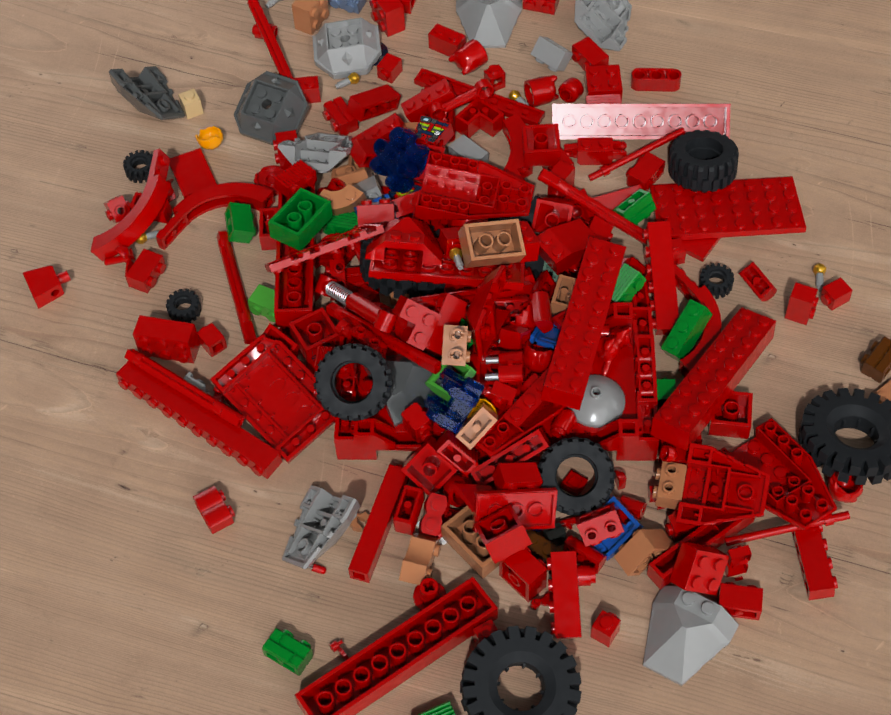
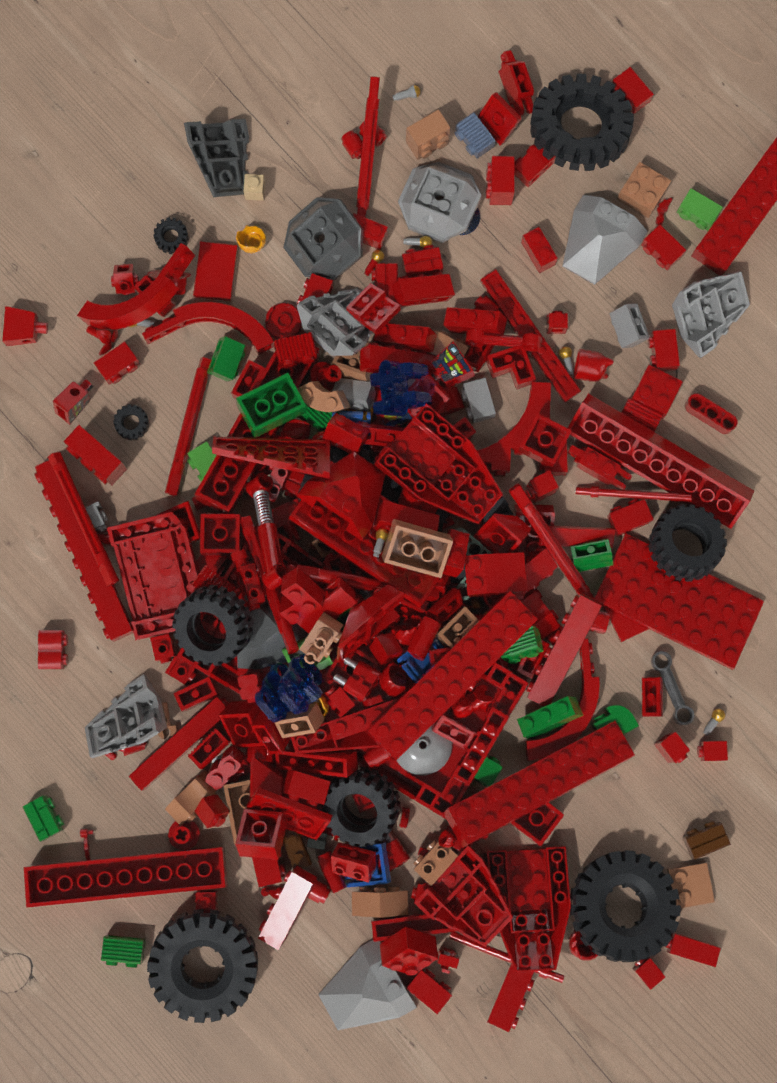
camera: 25 degrees right, 25 degrees up
red brick [197,323,227,357] -> none
red brick [377,53,403,83] -> none
red piece [448,39,488,75] -> none
red head [558,77,584,103] -> none
red brick [590,610,621,647] -> none
black tyre [699,263,734,299] -> none
none -> red torso [53,379,93,425]
none -> red bar [118,742,148,756]
none -> red brick [150,633,176,664]
none -> red brick [165,656,197,686]
none -> red brick [173,677,219,712]
none -> red brick [195,794,230,828]
none -> red brick [341,130,362,159]
none -> red slope [346,283,401,335]
none -> piece [364,250,384,276]
none -> red brick [402,245,443,278]
none -> red brick [431,714,476,749]
none -> green brick [591,705,639,735]
none -> flat silver piece [651,651,694,725]

